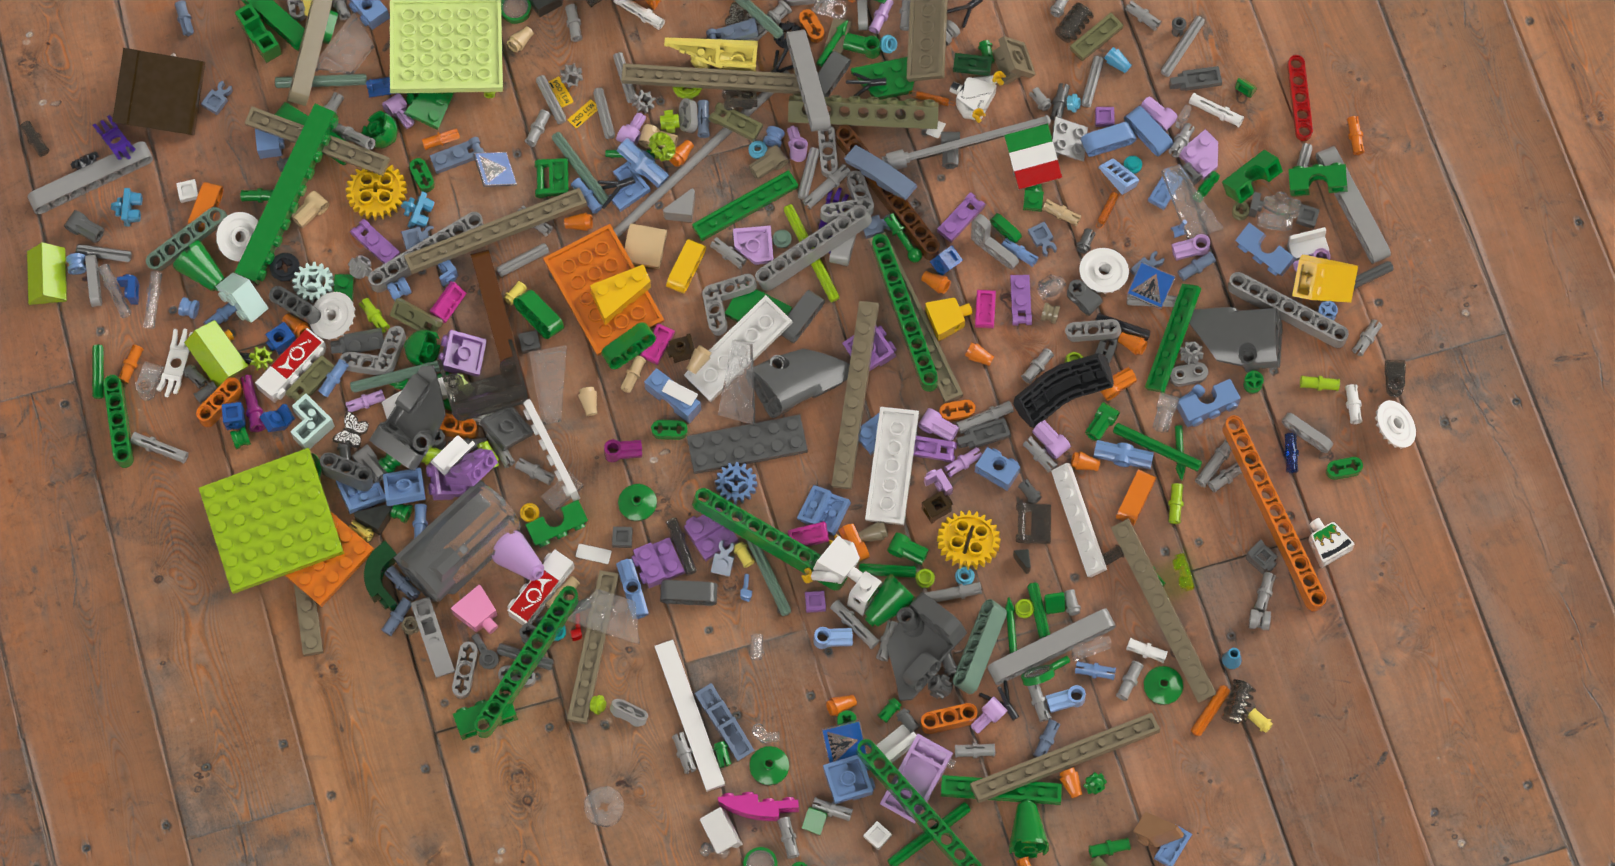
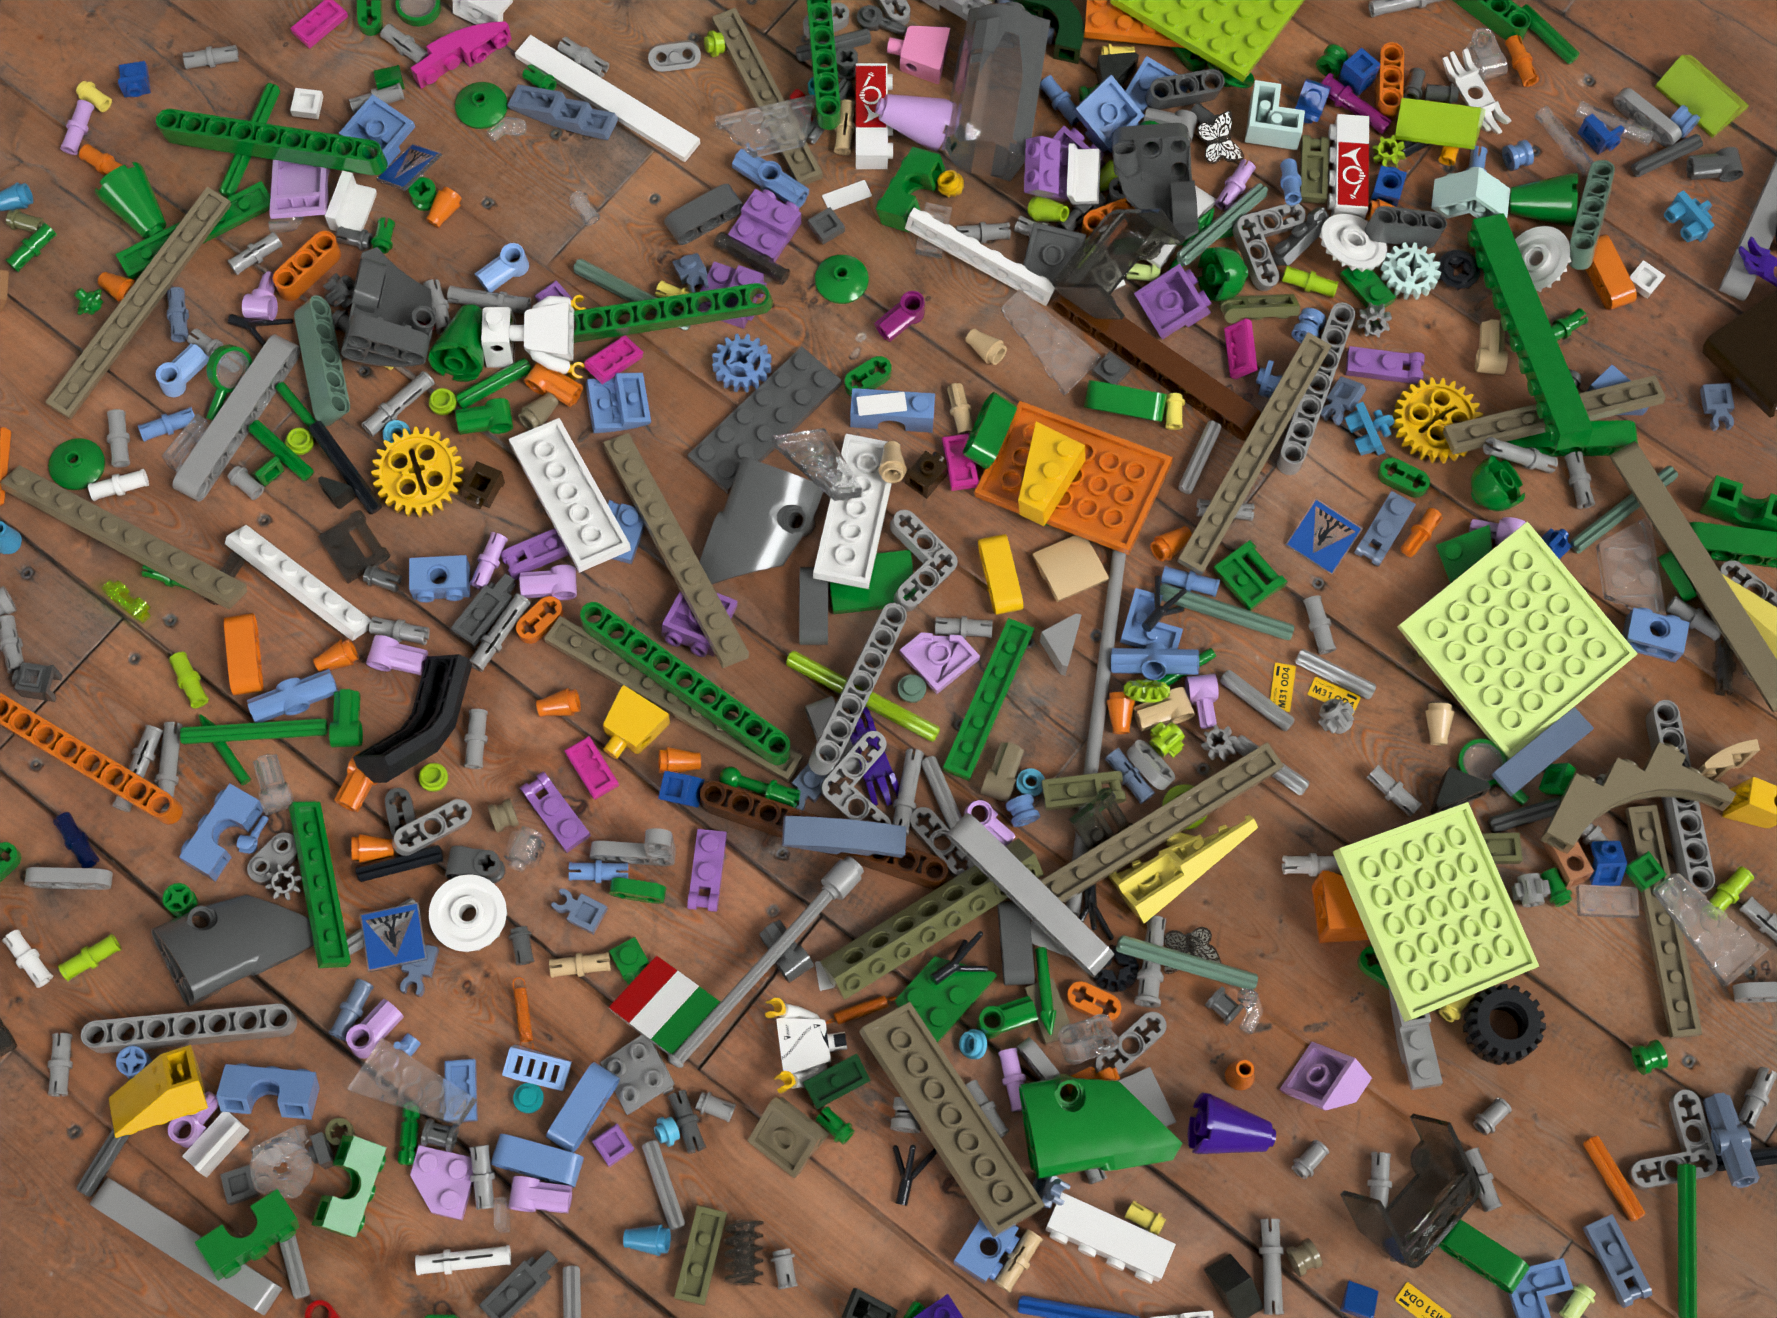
camera: 140 degrees right, 0 degrees up
sand blue plate [706,18,759,40] -> none
medium blue hand [740,574,753,602] -> none
lavender bracket [924,469,953,496] -> none
none -> black axle [309,421,382,515]

